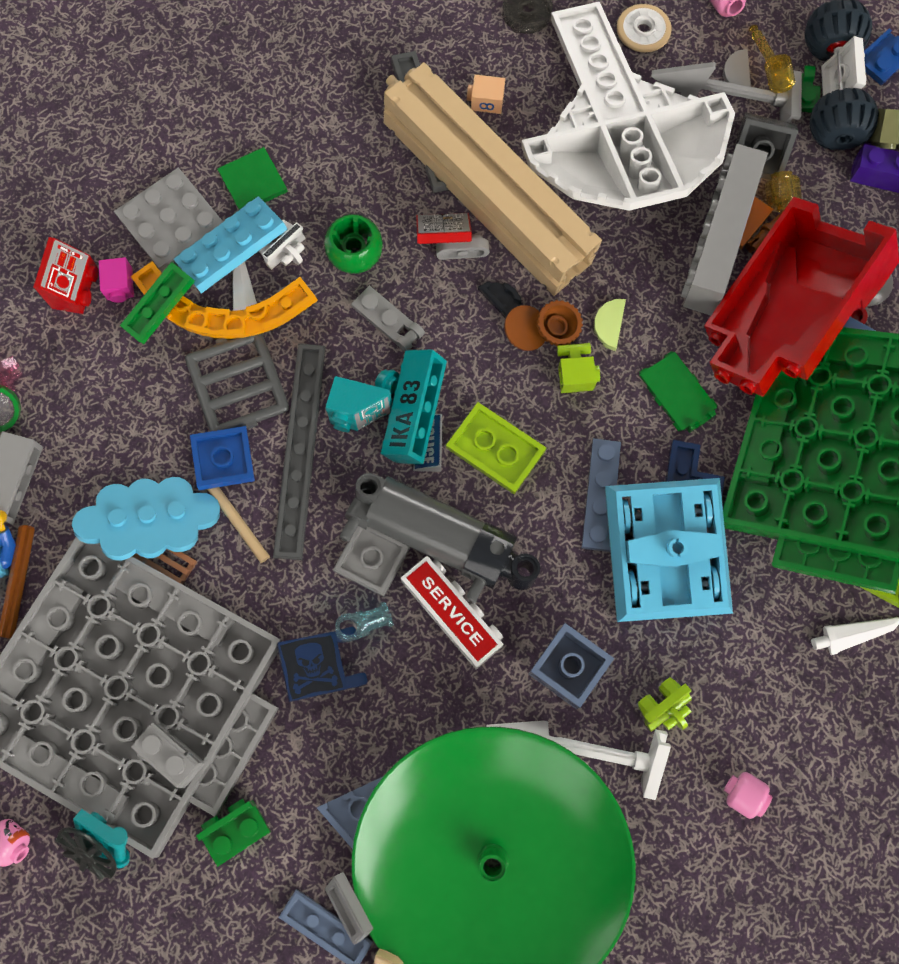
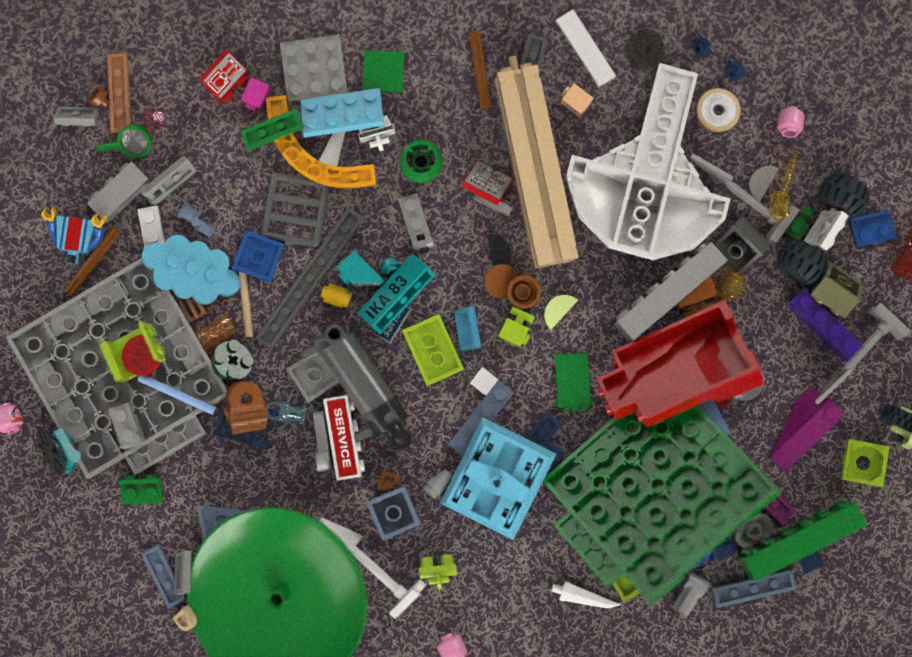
camera: 30 degrees right, 10 degrees up
none -> lime panel [99,321,166,383]
none -> red piece [122,335,161,376]
none -> white plate [137,205,165,248]
none -> light blue bar [138,376,216,415]
none -> light grey plate [140,155,197,205]
none -> sand blue connector [177,202,216,238]
none -> clear orange hips [195,314,237,351]
none -> plate [211,340,254,382]
none -> dark orange piece [224,381,267,434]
none -> light grey beam [313,410,332,471]
none -> yellow brick [321,283,352,308]
none -> dark orange tile [376,470,402,491]
none -> light grey cone [423,469,452,499]
none -> dark azure tile [454,306,481,352]
none -> dark orange axle [469,30,491,109]
none -> white tile [470,367,498,396]
none -> white tile [556,10,616,88]

